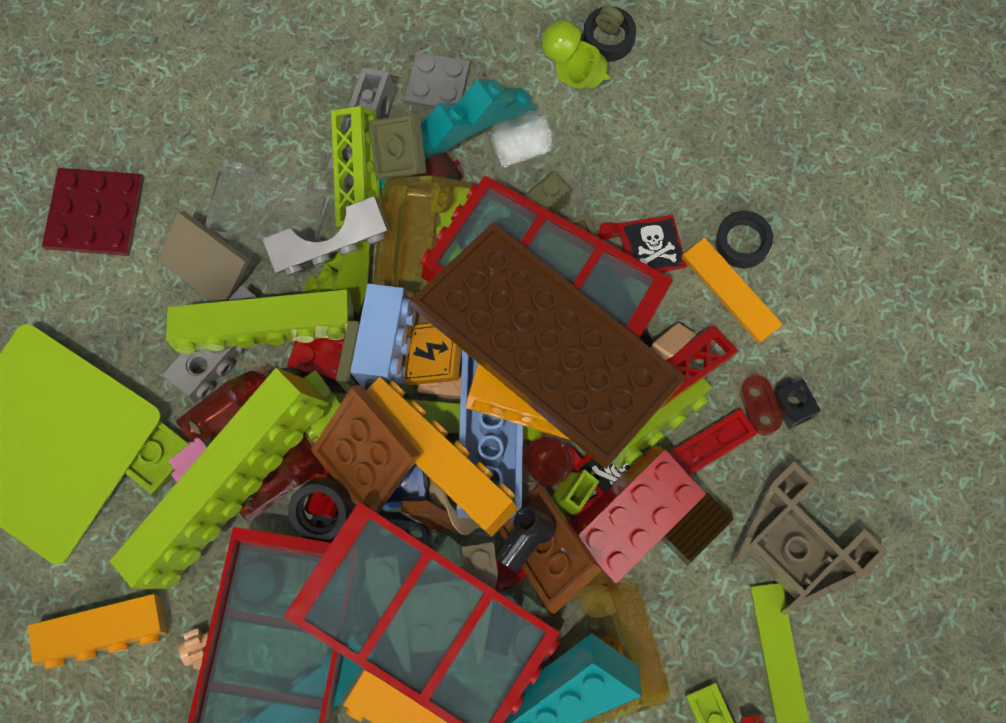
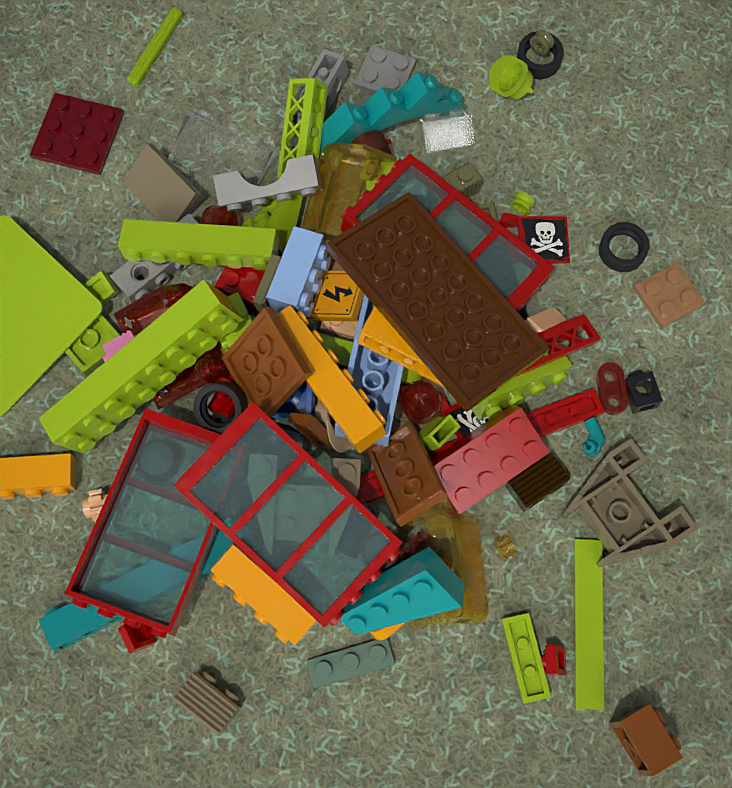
camera: 10 degrees right, 0 degrees up
olive tile [369,113,426,180] -> none
black piece [495,506,556,573] -> none
lime hair [541,19,581,64] -> none
light orange tile [681,237,783,344] -> none
none -> lime plate [83,271,119,305]
none -> lime axle [127,7,183,87]
none -> clear red head [201,205,238,226]
none -> clear red gear [403,531,438,557]
none -> clear yellow bush [493,534,517,562]
none -> lime bush [509,191,535,215]
none -> teal arm [583,417,606,456]
none -> medium nougat plate [633,262,706,329]

